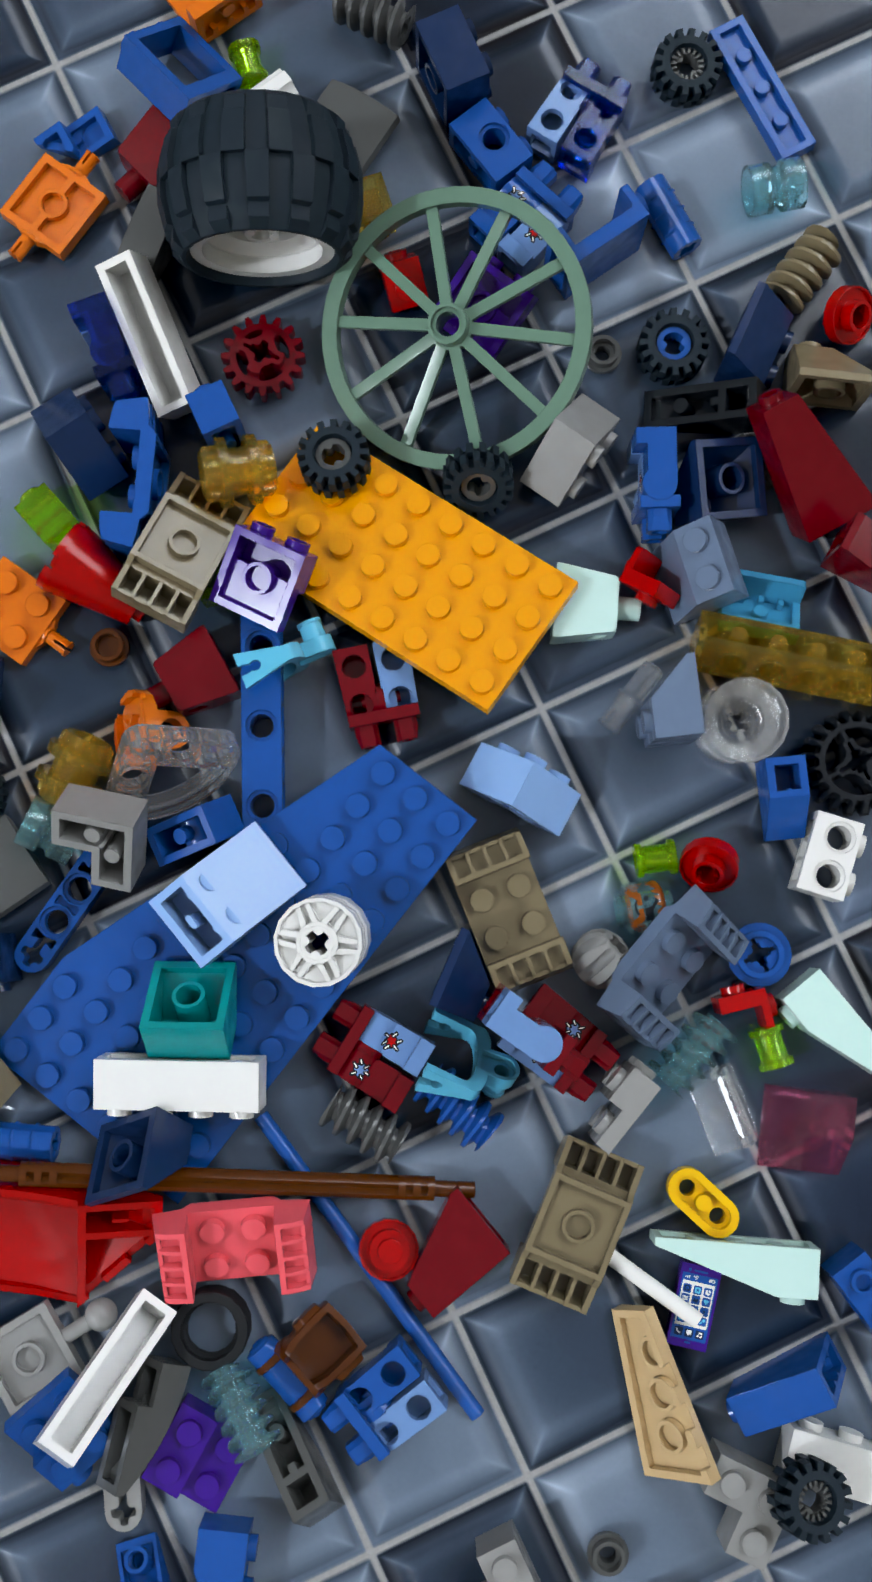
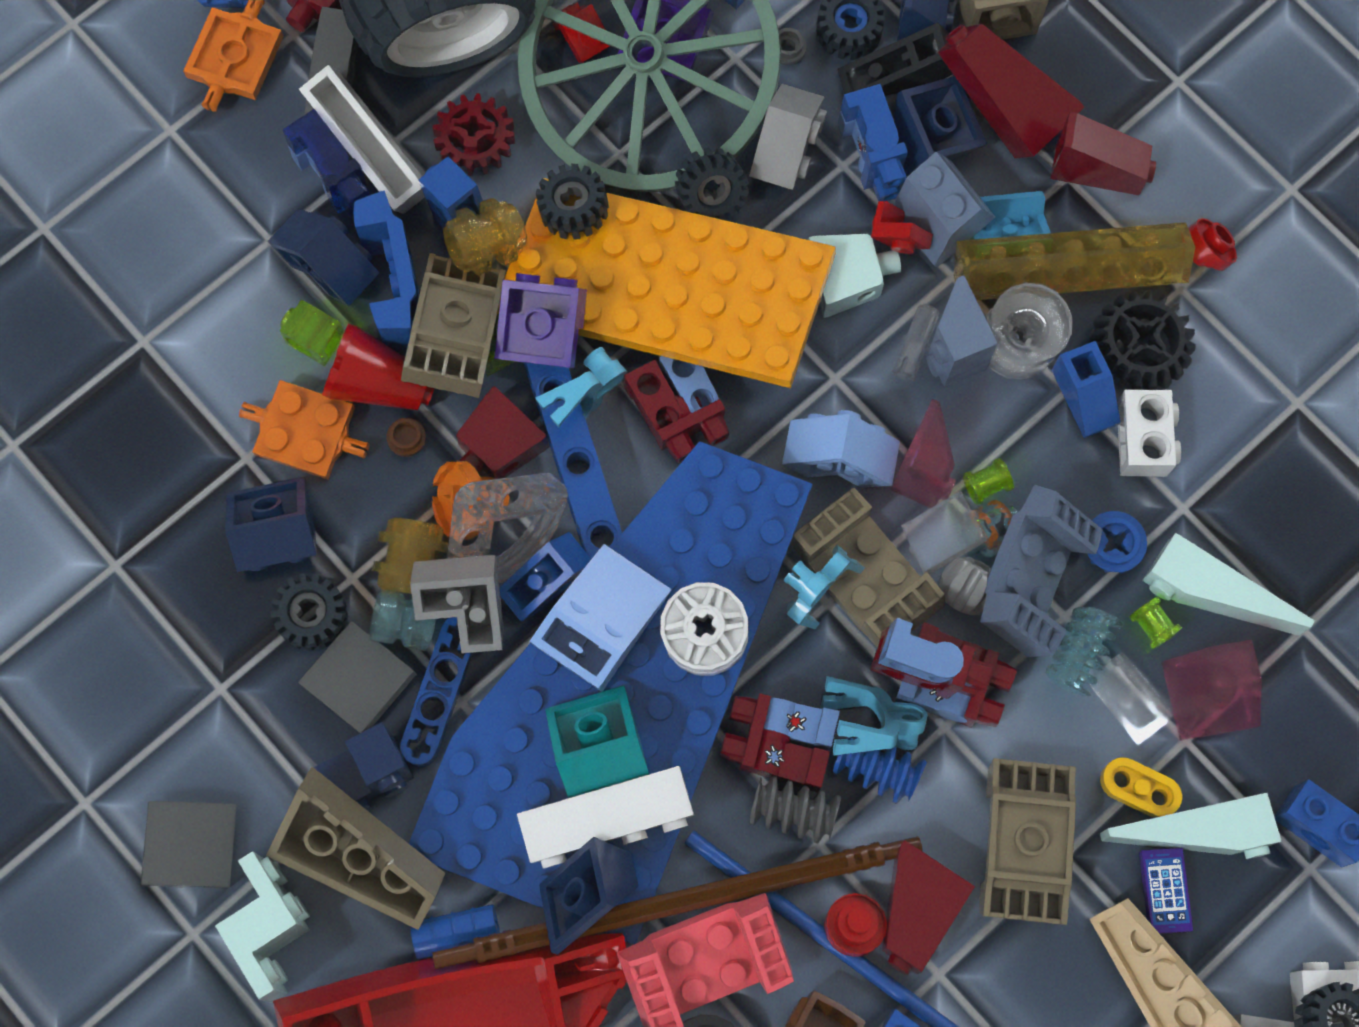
camera: 20 degrees left, 10 degrees down
dark blue slope [429,927,492,1022] -> none
light grey plate [587,1055,661,1155] -> none
white bar [609,1250,703,1328] -> none
red plate [679,837,740,893] -> none
red bracket [710,983,778,1029] -> none
blue slope [726,1331,847,1437] -> none
none -> medium azure piece [784,545,865,629]
none -> clear pink slope [891,399,956,510]
none -> clear piece [902,491,987,575]

